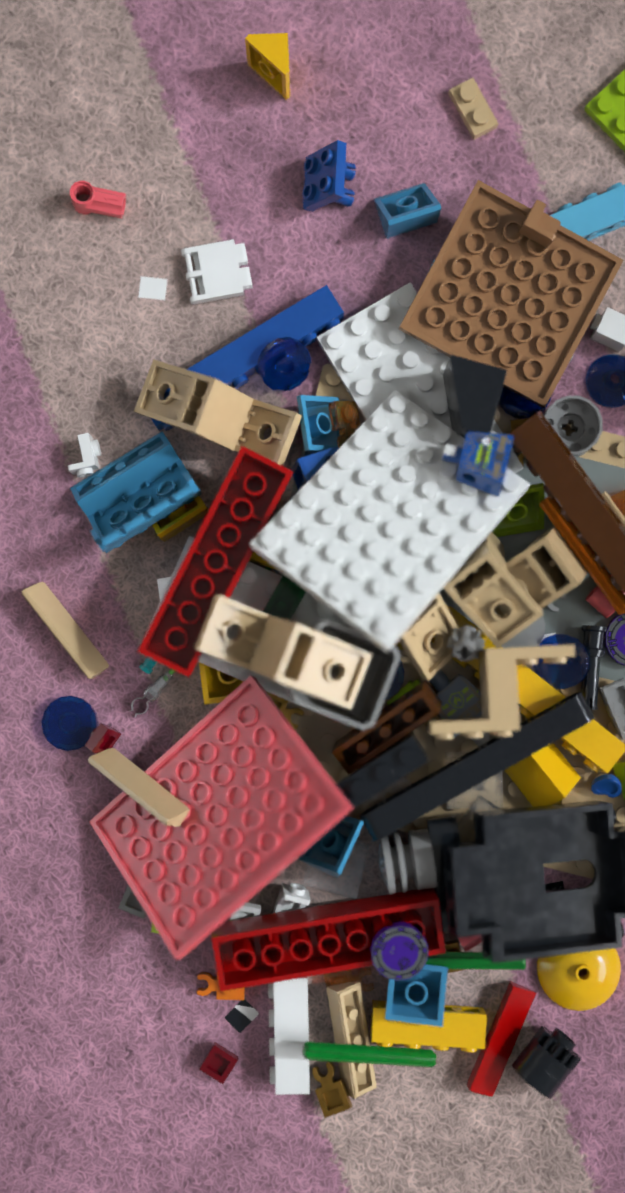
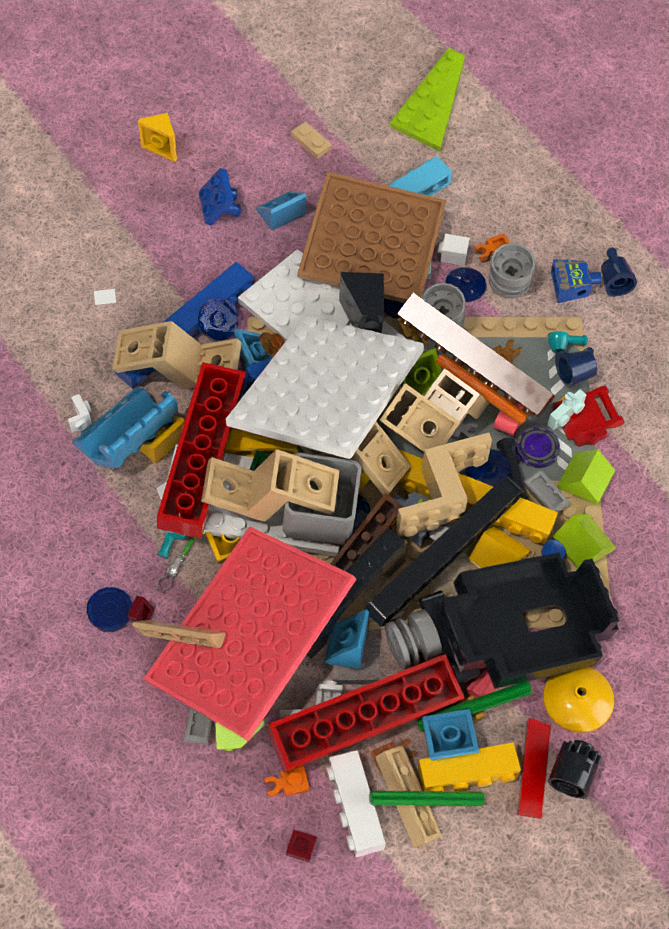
camera: 15 degrees left, 25 degrees down
tan slope [21,582,109,679] -> none
coral piece [70,181,126,219] -> none
white plate [181,239,253,304] -> none
black sticker [225,999,259,1033] -> none
pearl gold plate [312,1061,352,1118] -> none
tile [370,922,429,981] -> none
blue torso [442,432,514,497] -> none
light grey gear [447,625,485,661] -> none
medium nougat panel [518,199,561,248] -> none

